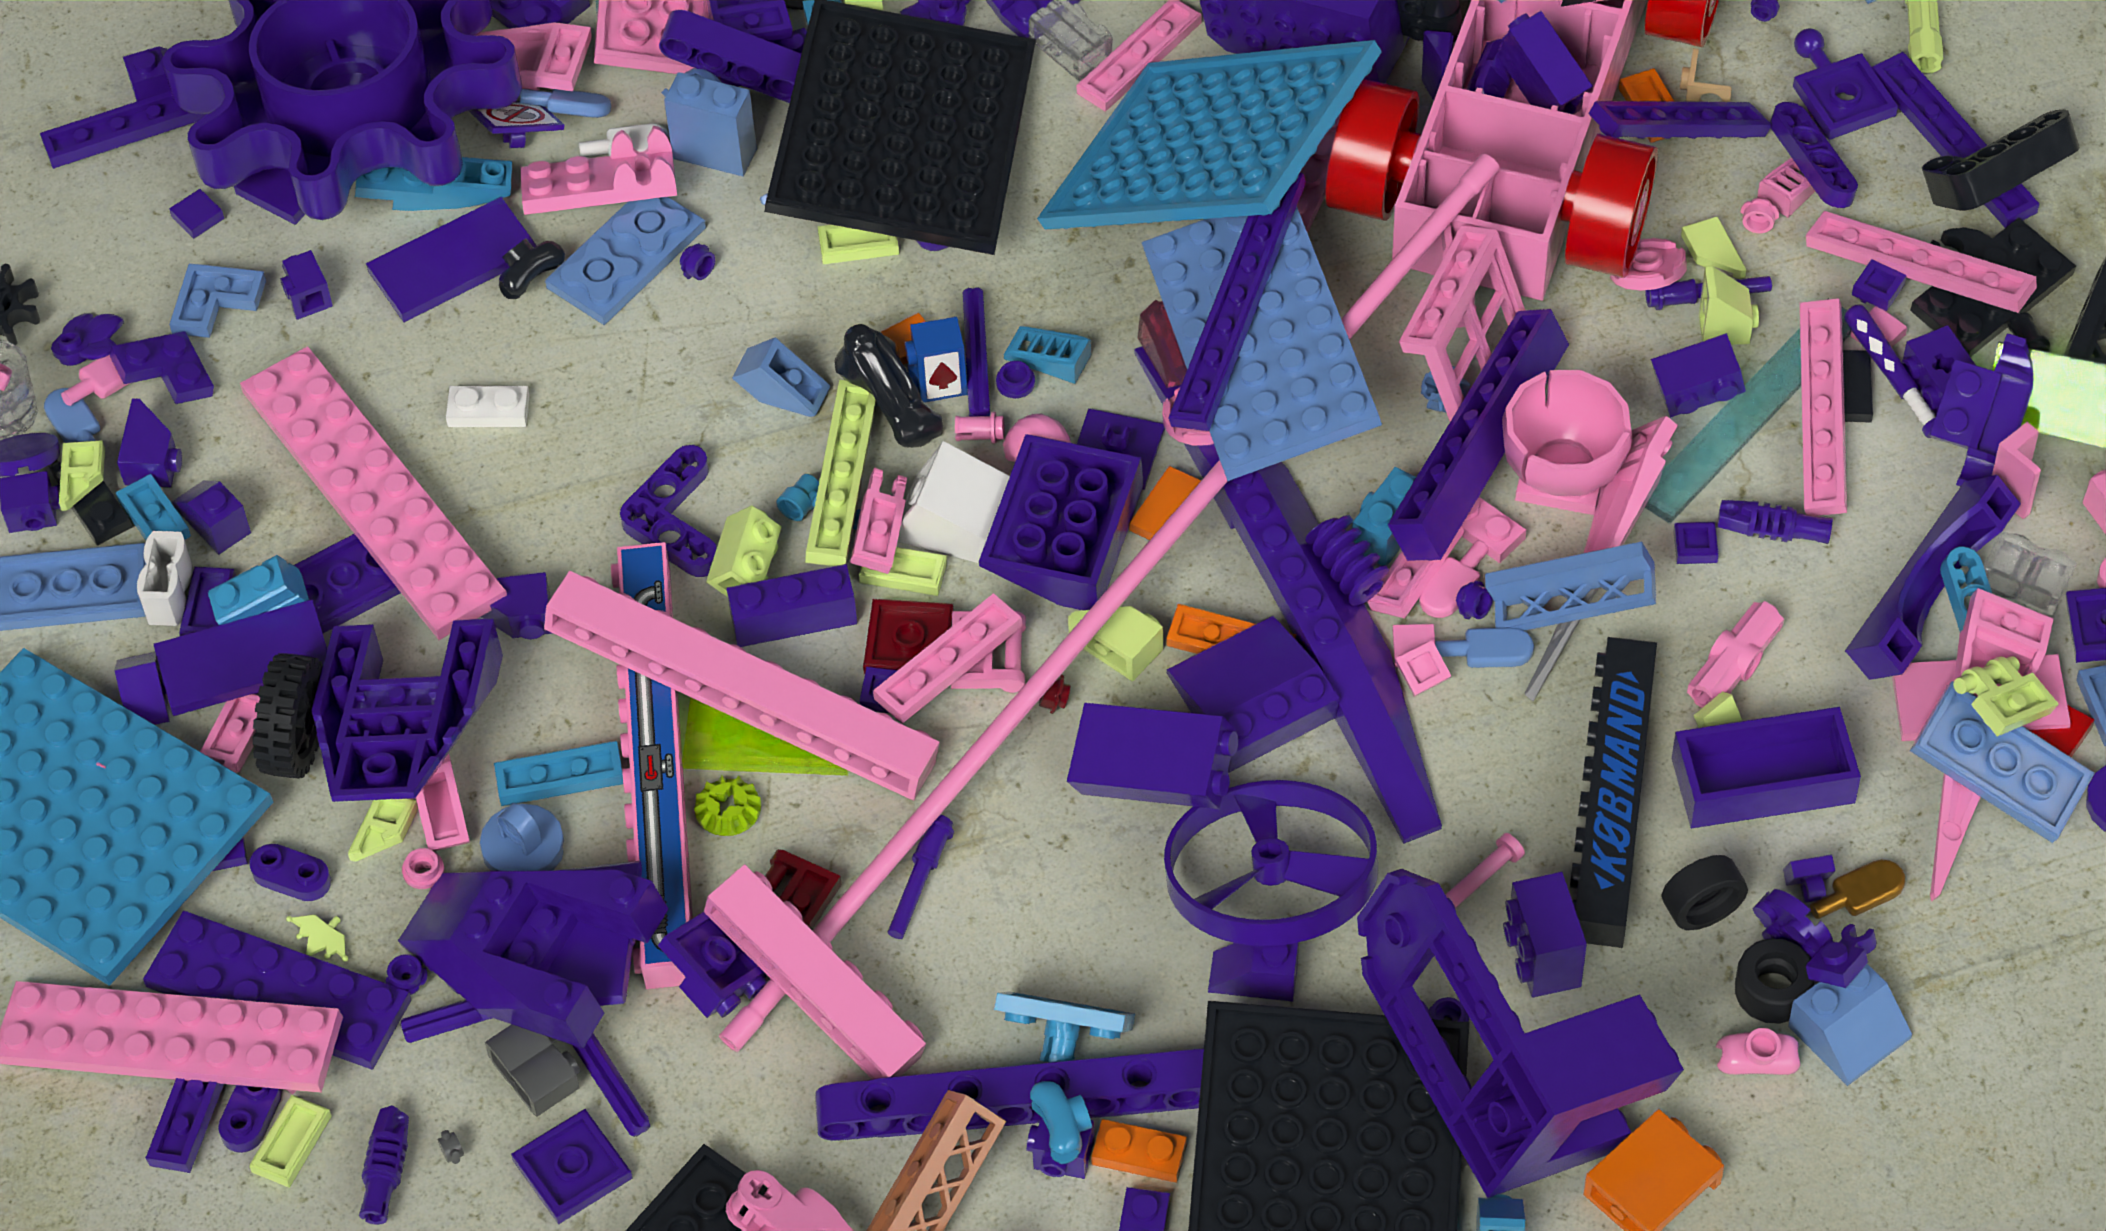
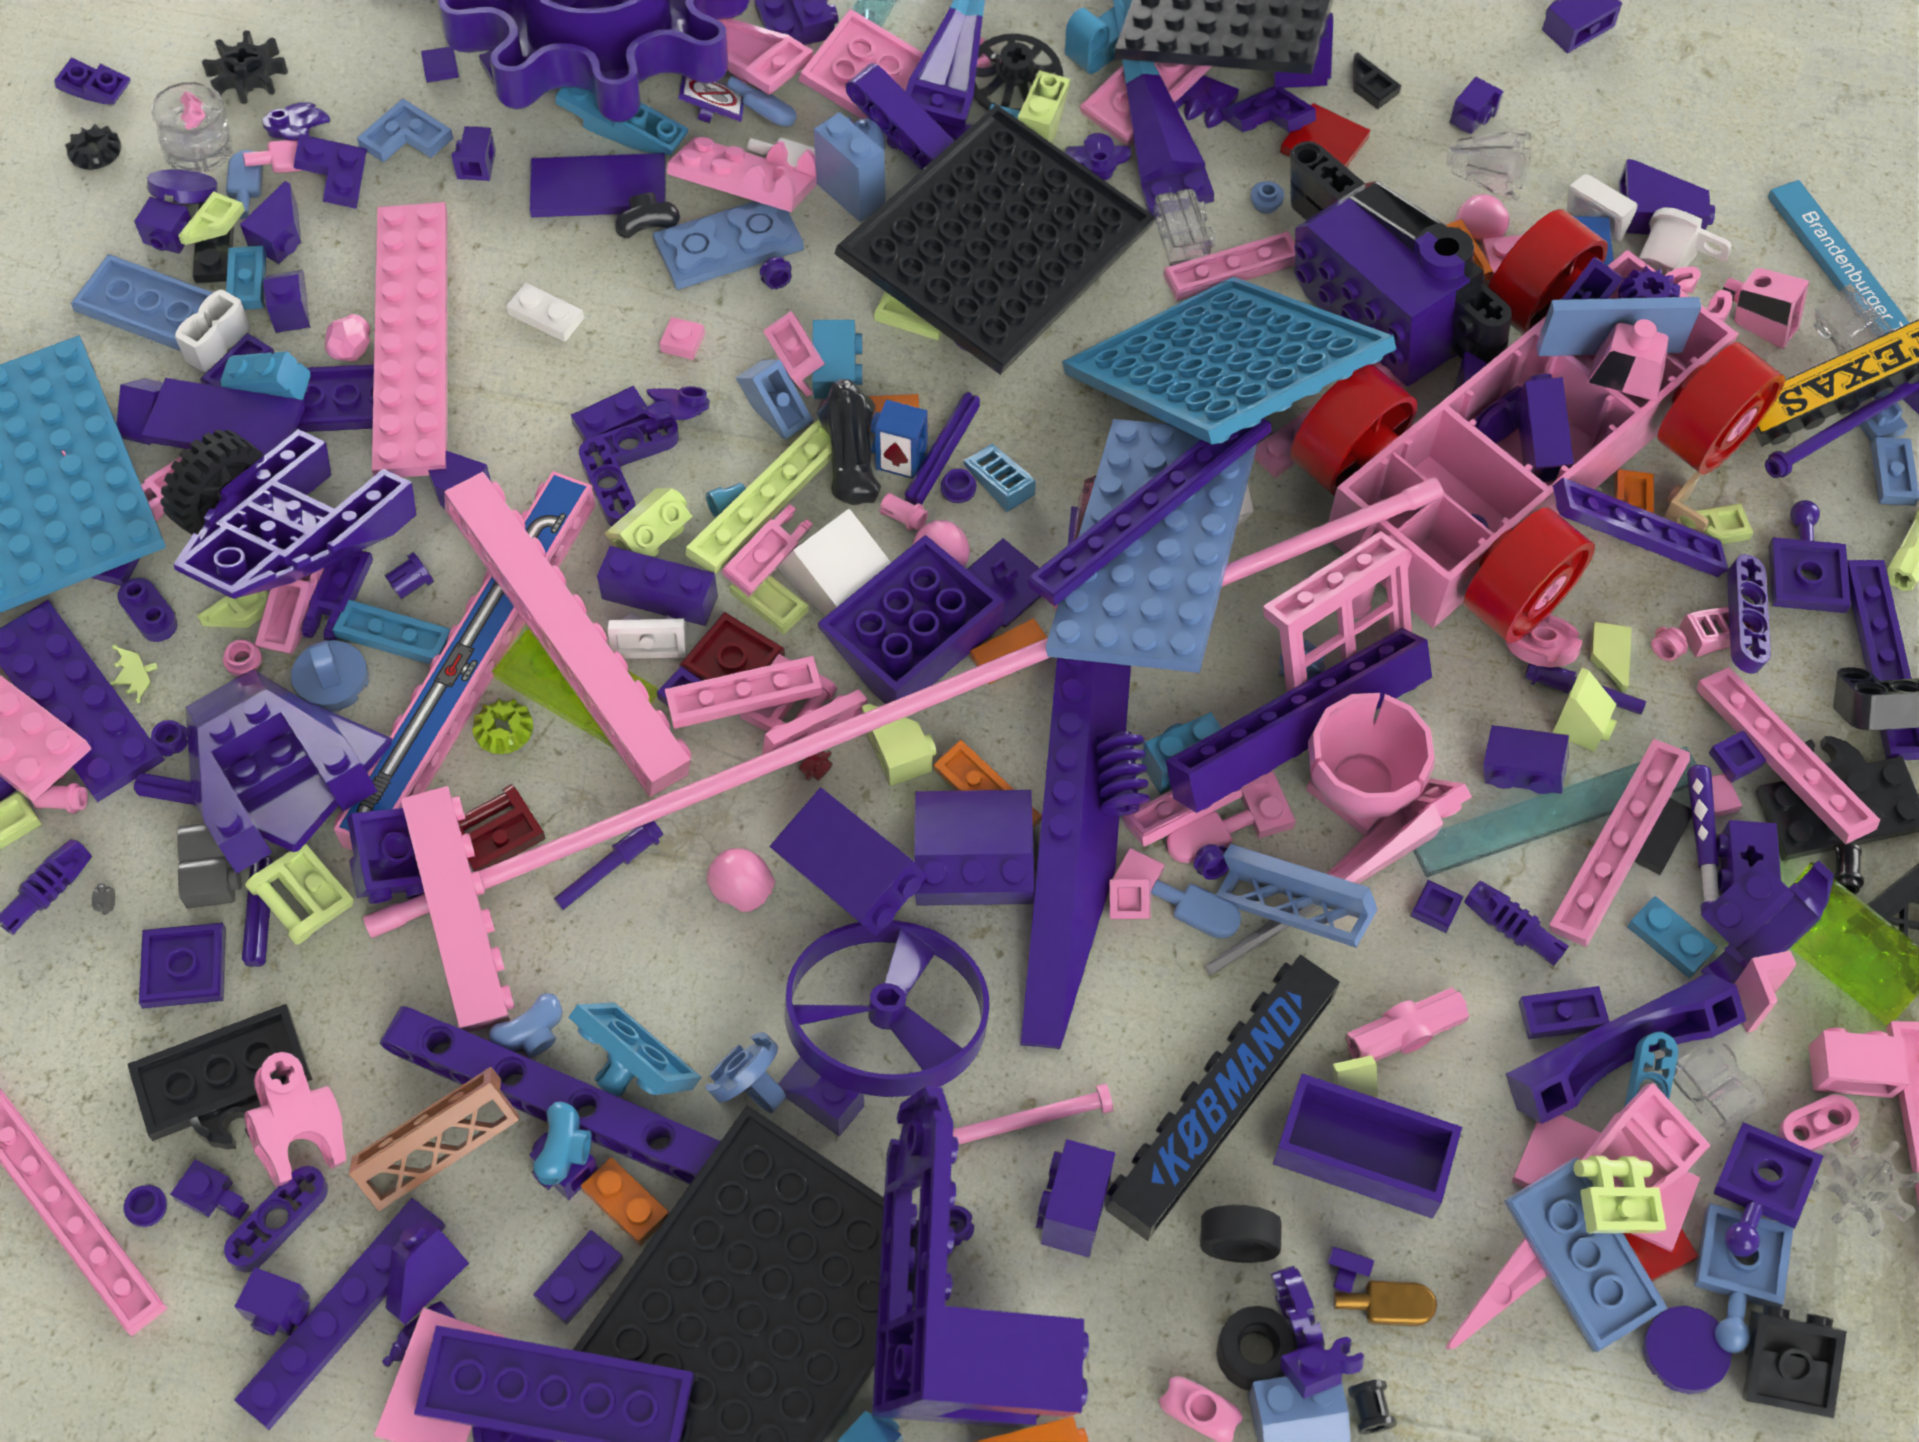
camera: 25 degrees right, 5 degrees up
none -> bright pink pin [33,783,88,814]
none -> yellowish green plate [245,843,354,945]
none -> dark purple hinge [301,550,373,641]
none -> bright pink rock [325,314,371,361]
none -> dark purple bush [384,552,434,600]
none -> medium blue piece [489,993,563,1057]
none -> dark purple plate [571,385,650,441]
none -> white tile [608,612,687,659]
none -> dark purple plate [642,386,710,420]
none -> bright pink plate [659,317,705,360]
none -> medium blue tile [705,1032,786,1113]
none -> bright pink hair [706,848,775,912]
none -> bright pink plate [762,689,868,755]
none -> bright pink panel [763,311,825,397]
none -> dark azure brick [812,320,863,399]
none -> black bush [1348,1379,1397,1434]
none -> dark purple plate [1518,986,1610,1040]
none -> dark azure plate [1627,896,1718,979]
none -> yellowish green tile [1680,503,1753,544]

